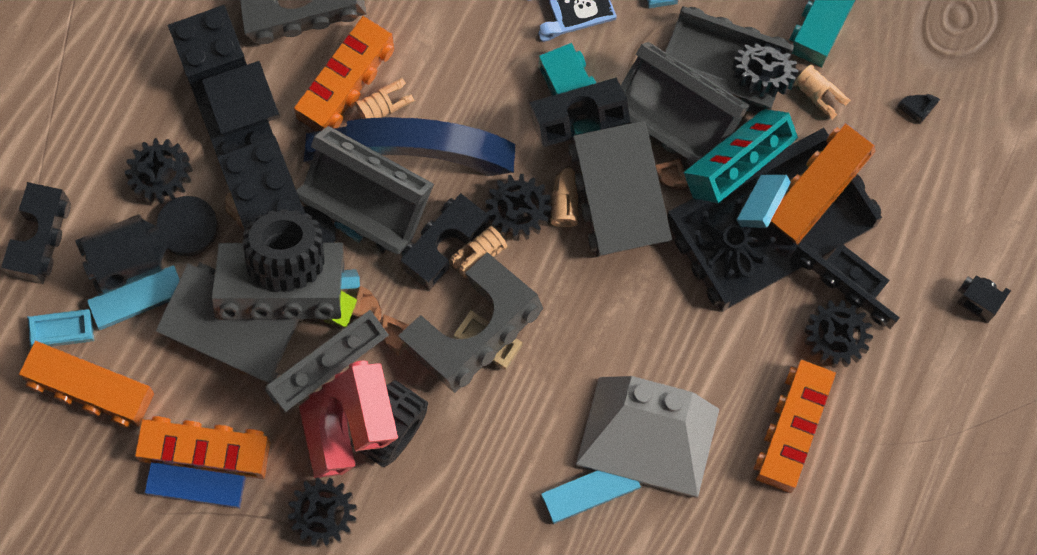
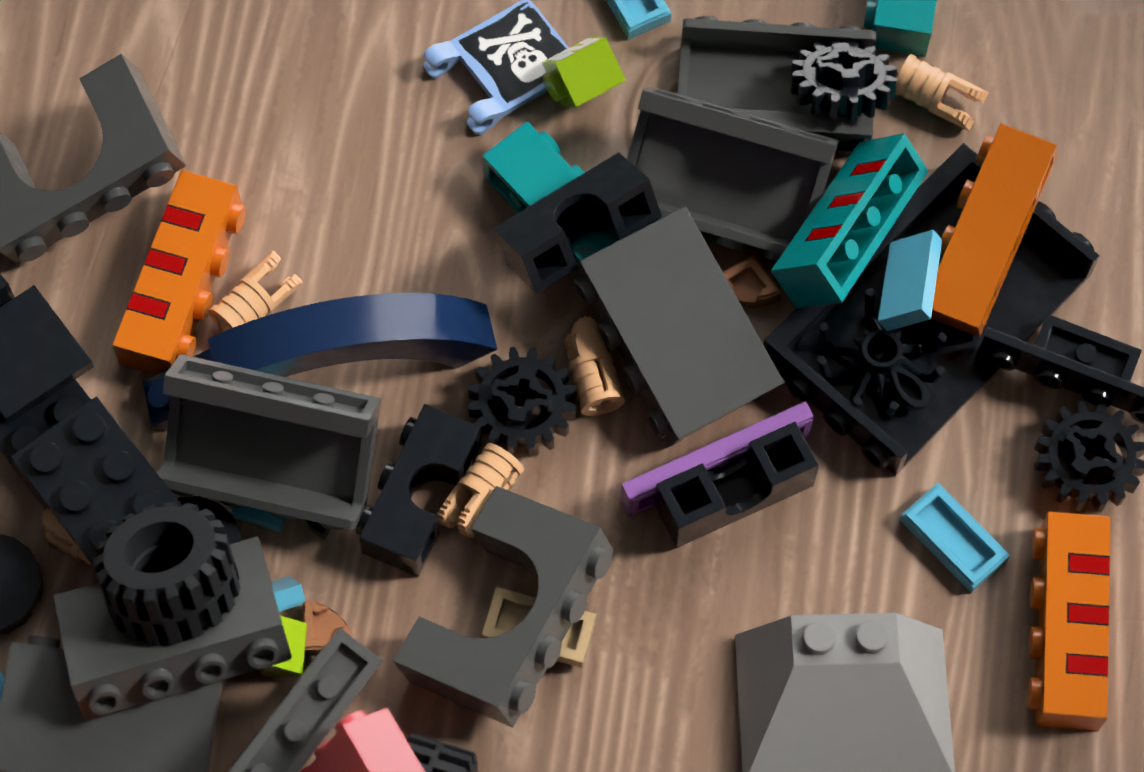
camera: 15 degrees left, 5 degrees down
nougat tile [381,314,409,356] -> none
black tile [897,94,940,124] -> none
none -> lime brick [542,36,626,107]
none -> medium lavender tile [620,401,814,516]
none -> black arch [654,421,819,548]
none -> medium azure tile [900,483,1010,593]

